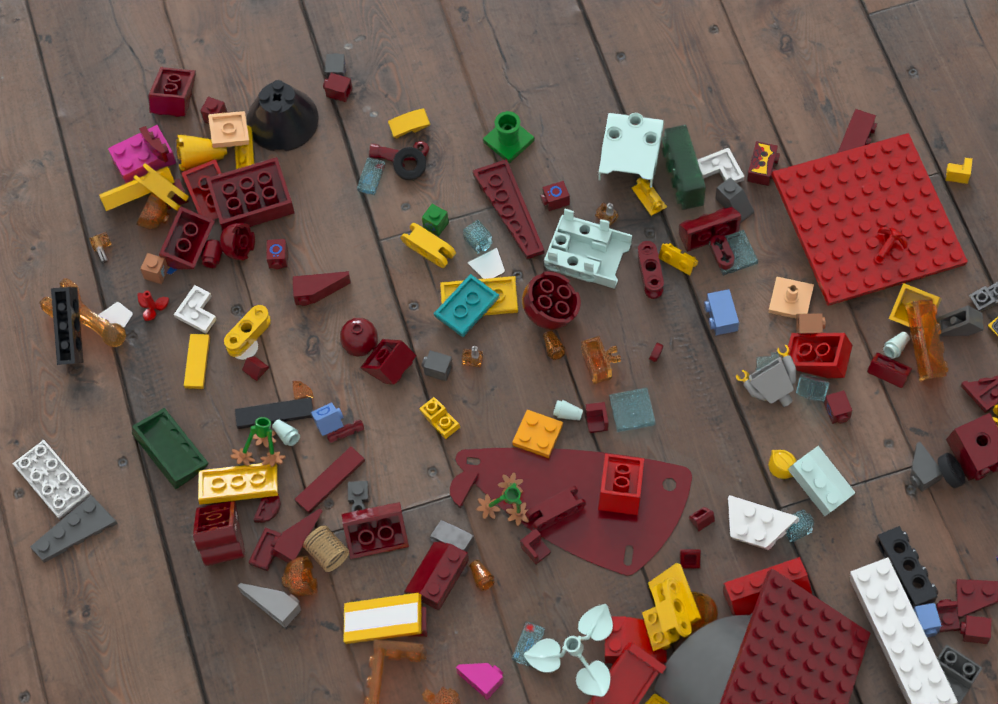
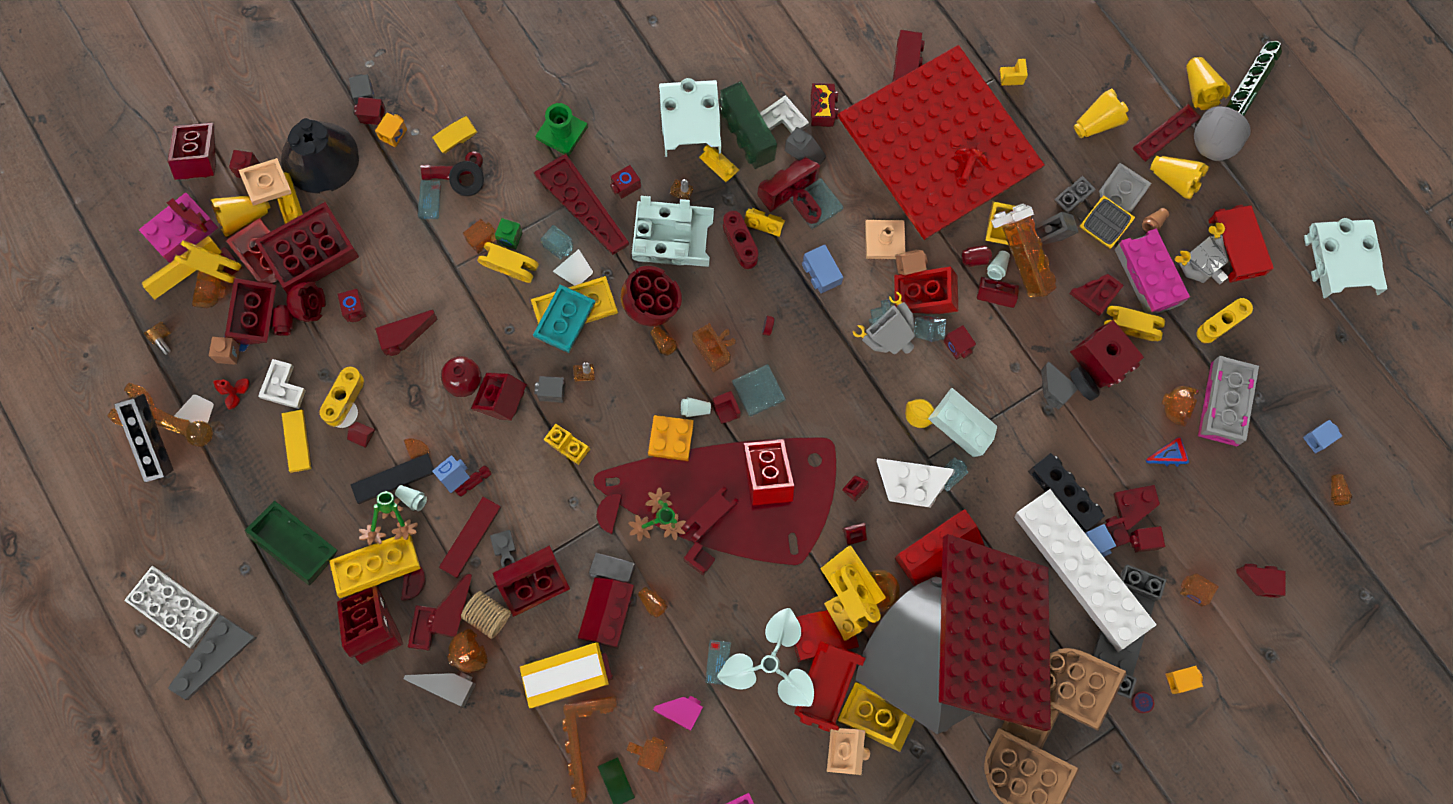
camera: 25 degrees left, 10 degrees up
none -> light orange brick [375,112,407,147]
none -> clear orange brick [463,219,496,254]
none -> dark red brick [962,245,992,267]
none -> white plate [991,204,1034,228]

